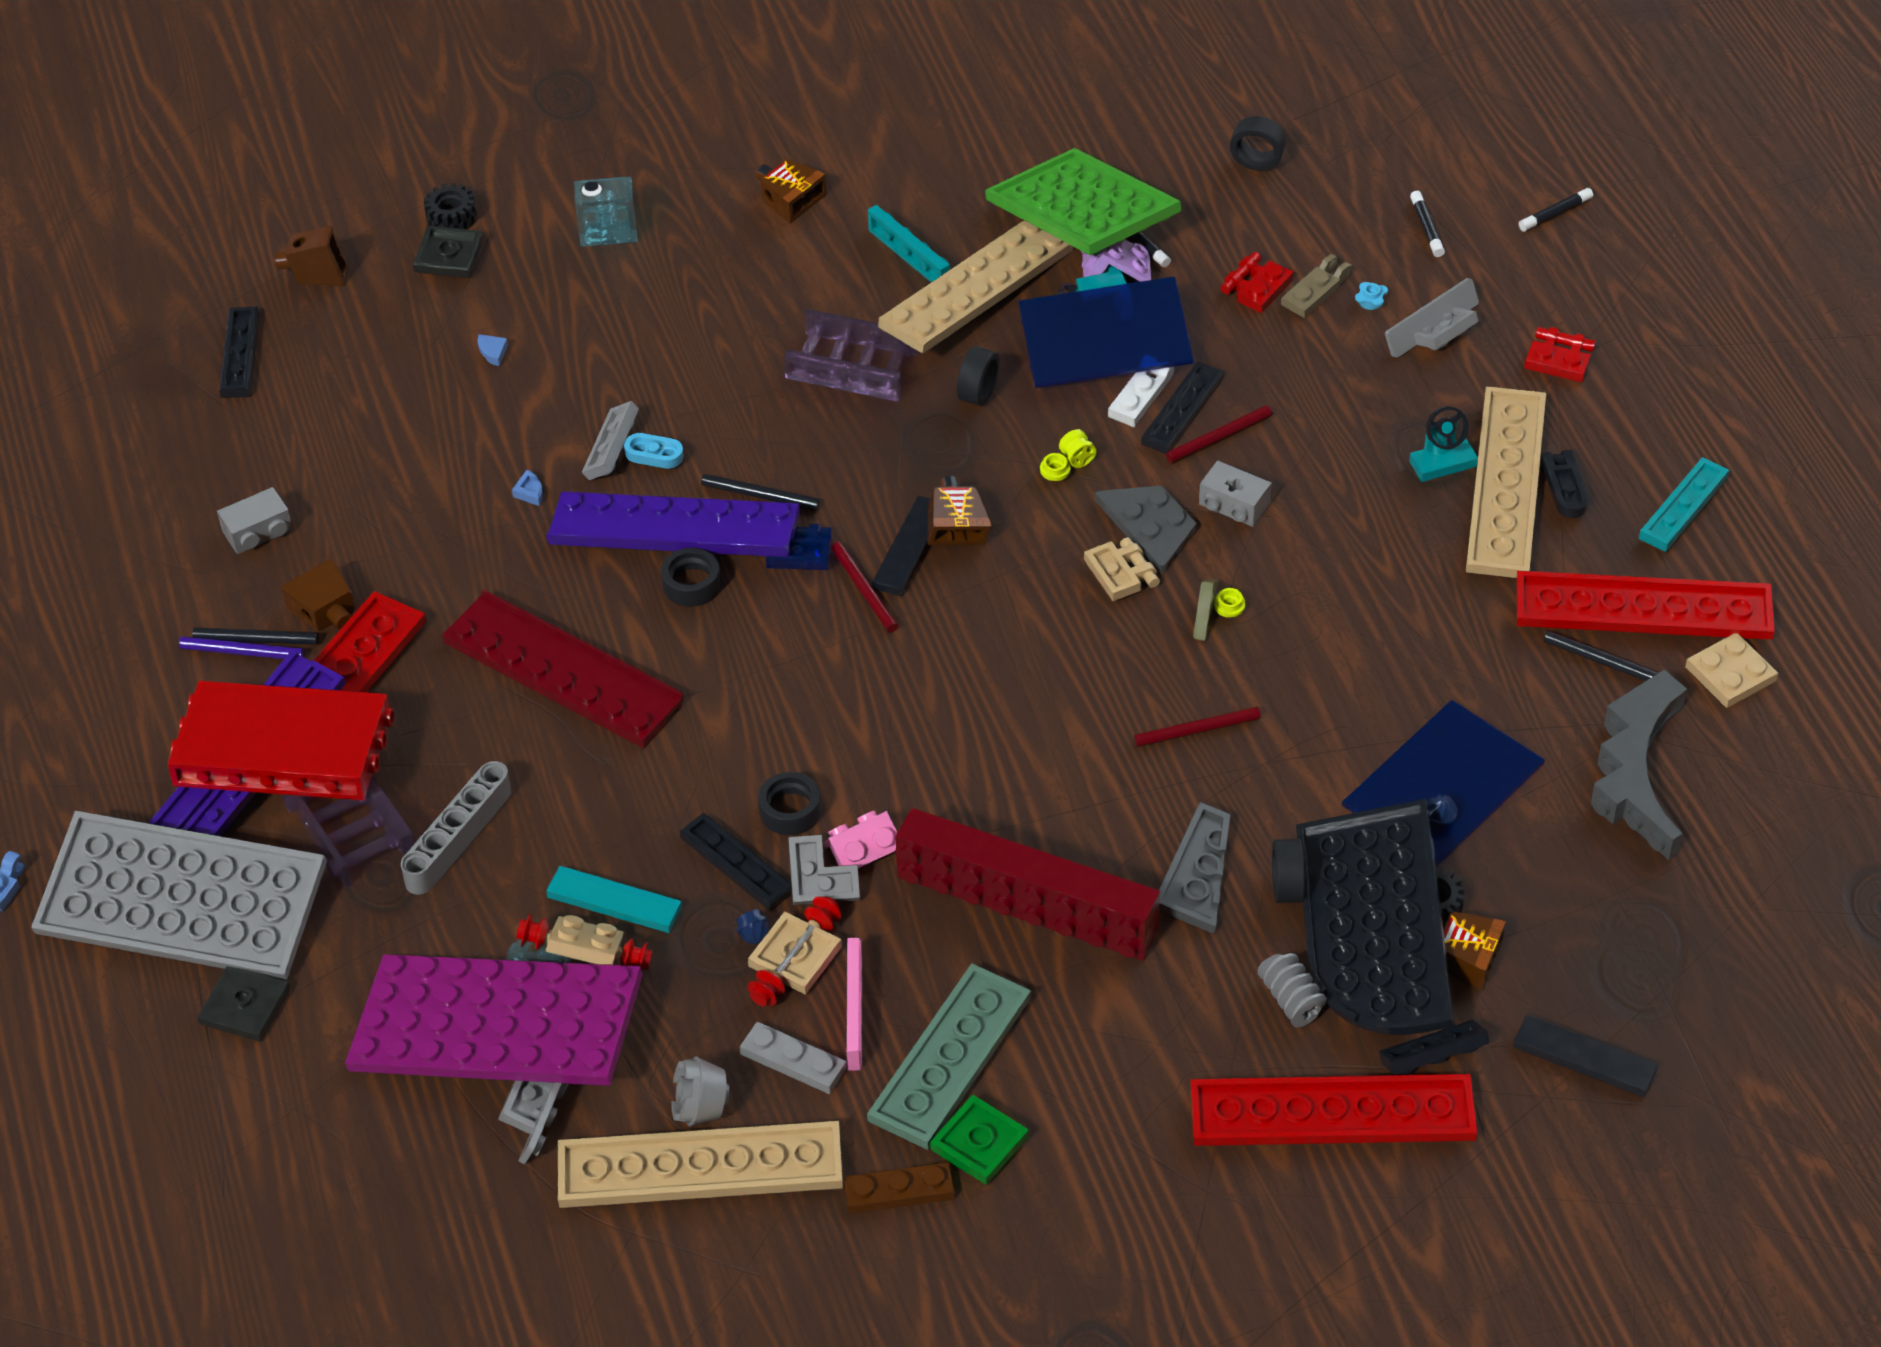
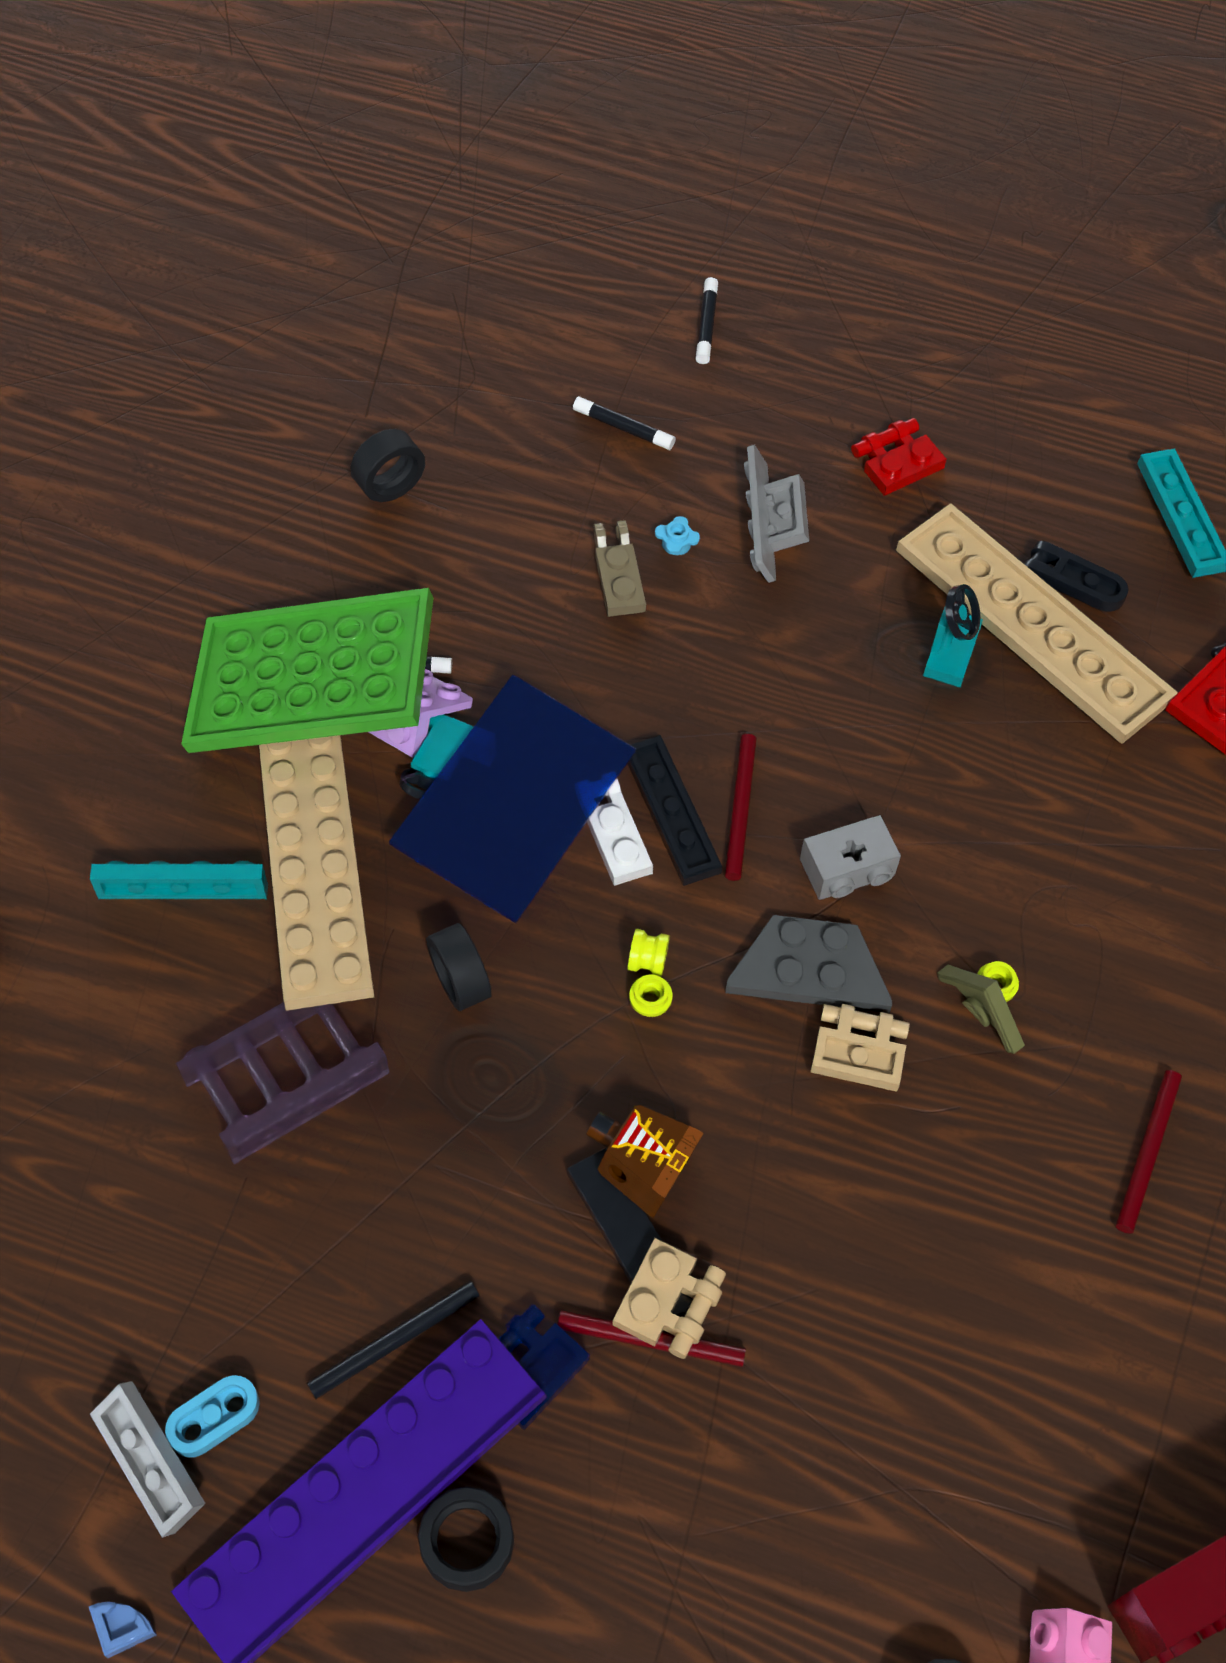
camera: 55 degrees left, 10 degrees up
red plate [1220,252,1294,314] -> none
none -> tan plate [613,1238,726,1359]

